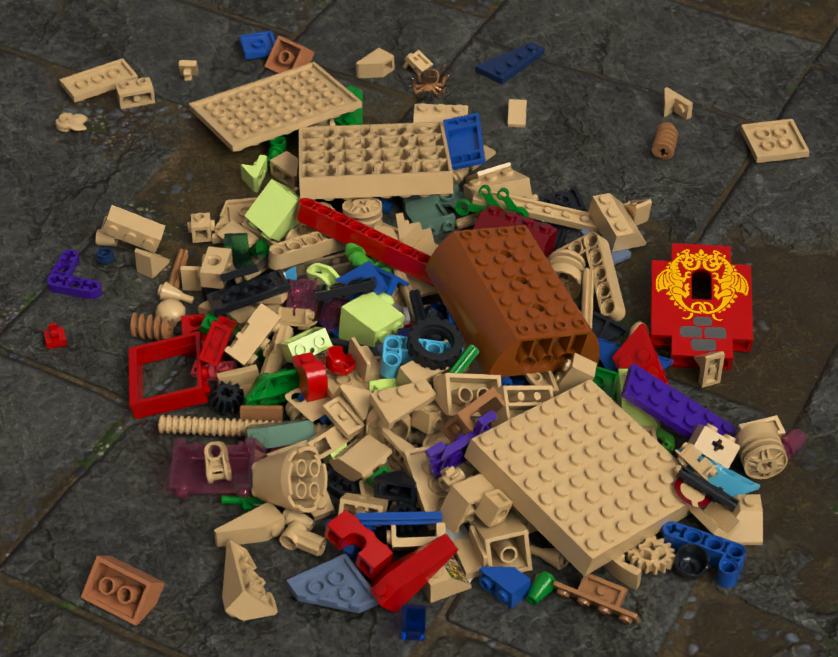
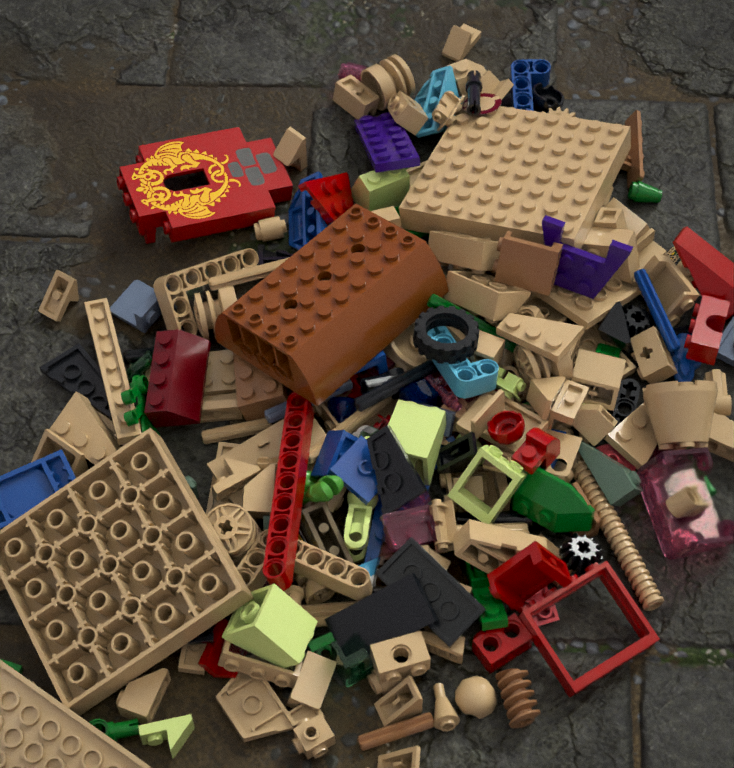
camera: 115 degrees left, 15 degrees up
blue slope [479,567,531,609] -> none
tan slope [588,193,646,252] -> none
none -> tan slope [442,24,481,62]

